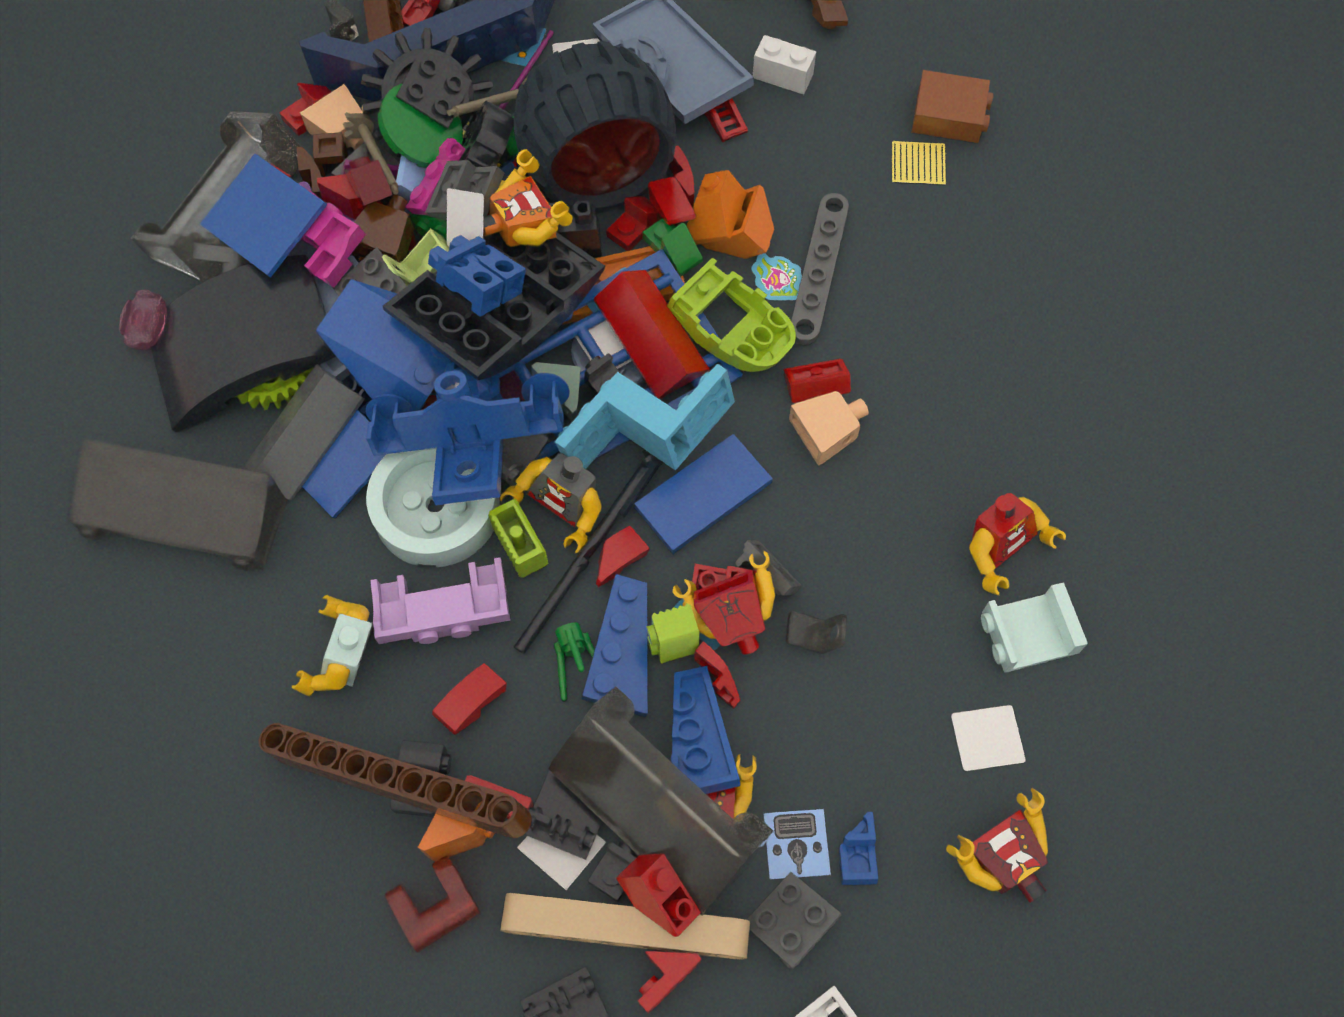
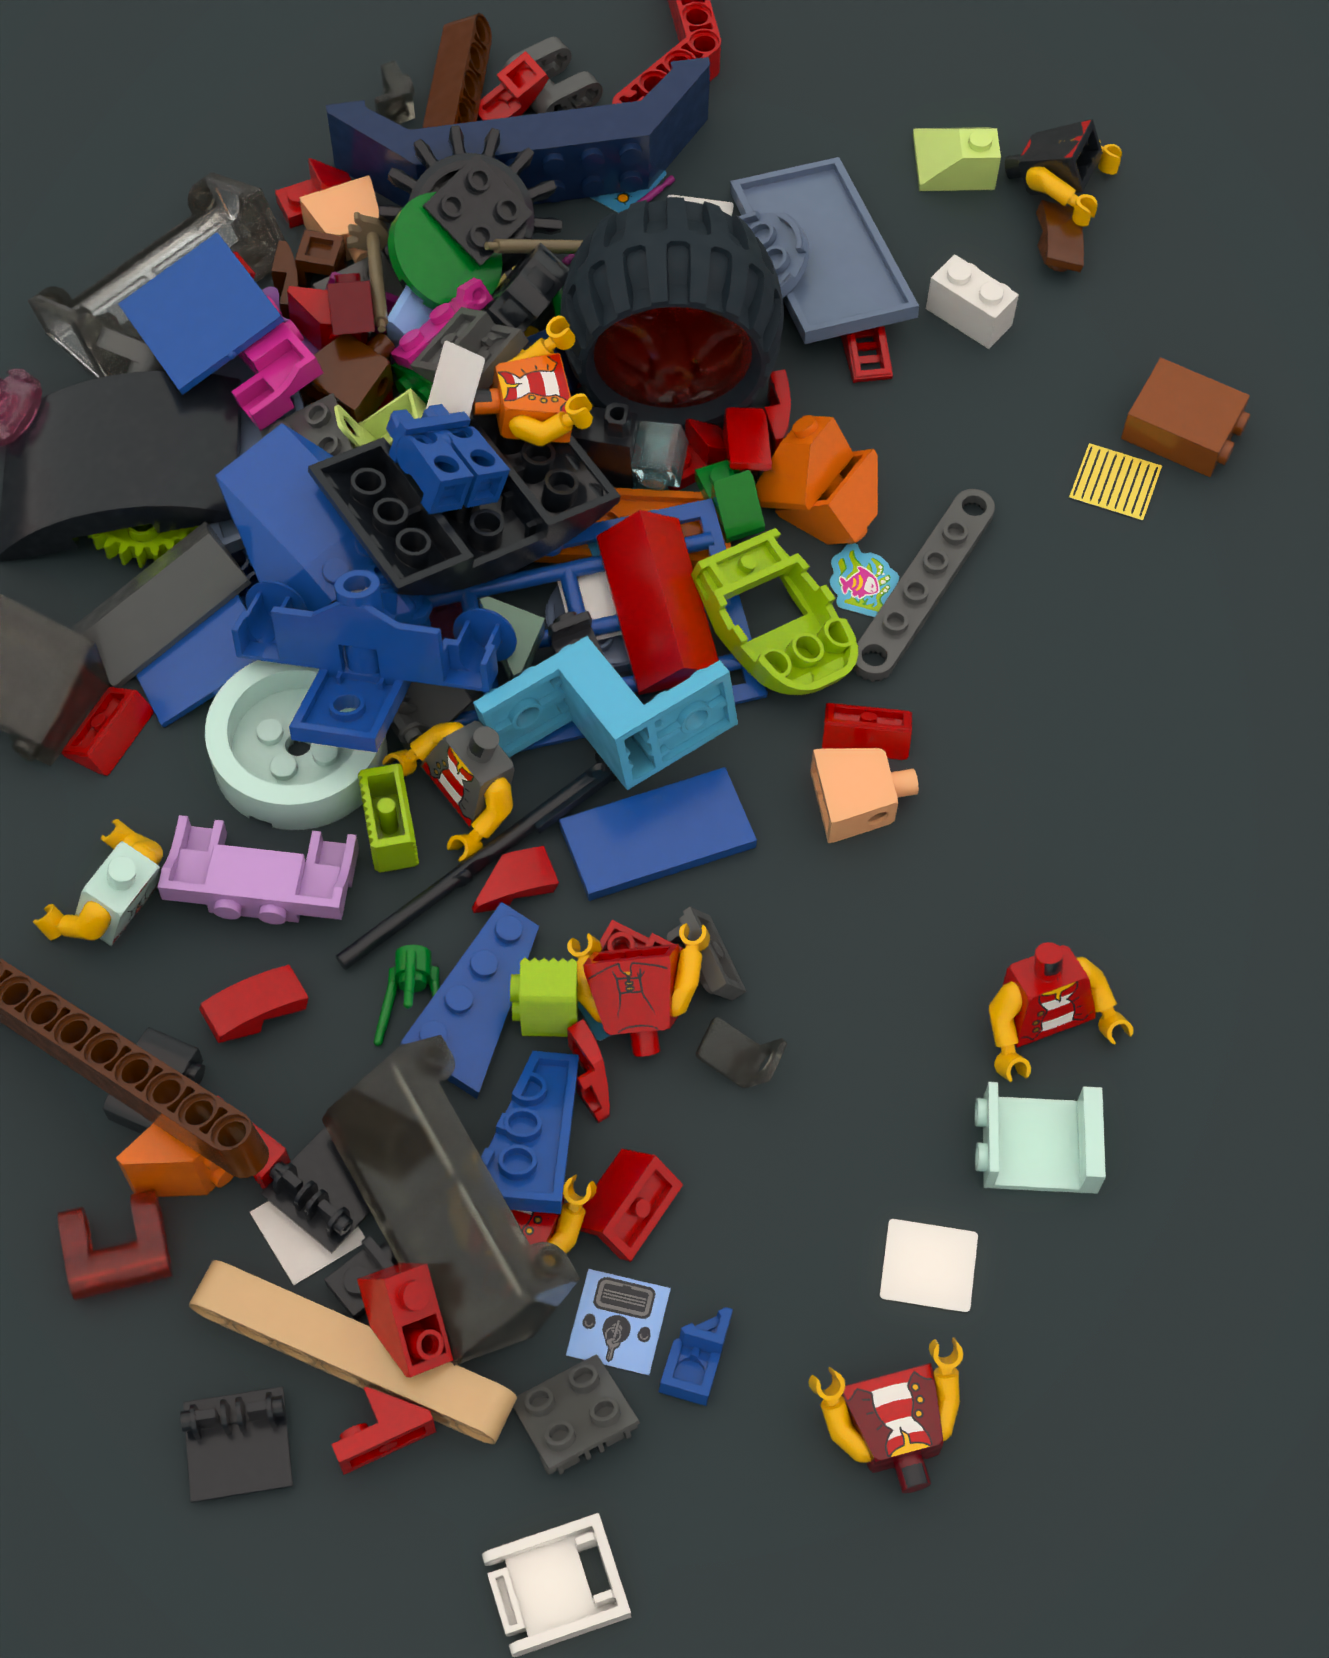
camera: 15 degrees right, 5 degrees down
none -> red slope [61,687,154,776]
none -> red panel [580,1149,683,1262]
none -> clear light blue brick [631,421,689,490]

